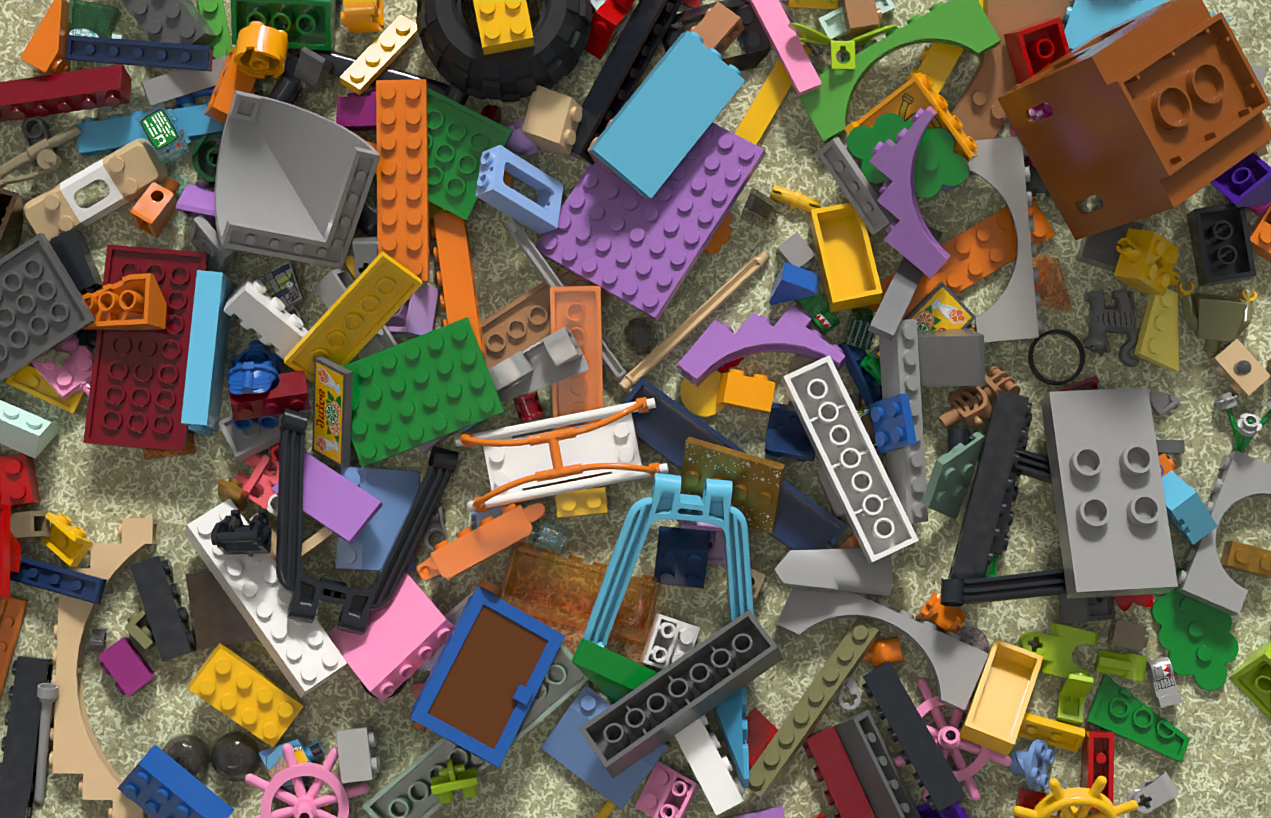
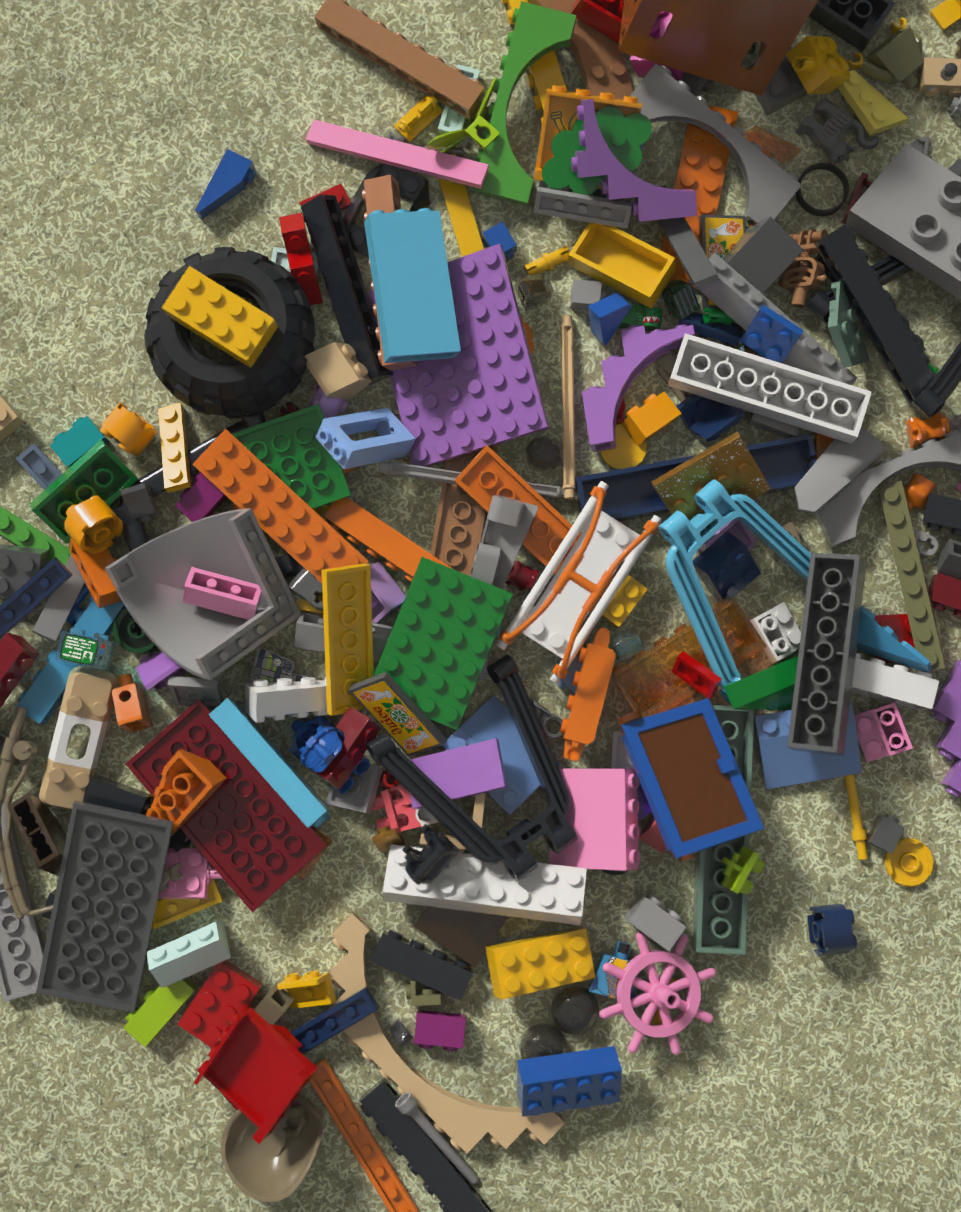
camera: 50 degrees left, 0 degrees up
none -> bright pink brick [183,567,262,620]
none -> blue brick [482,221,517,262]
none -> red plate [672,651,722,700]

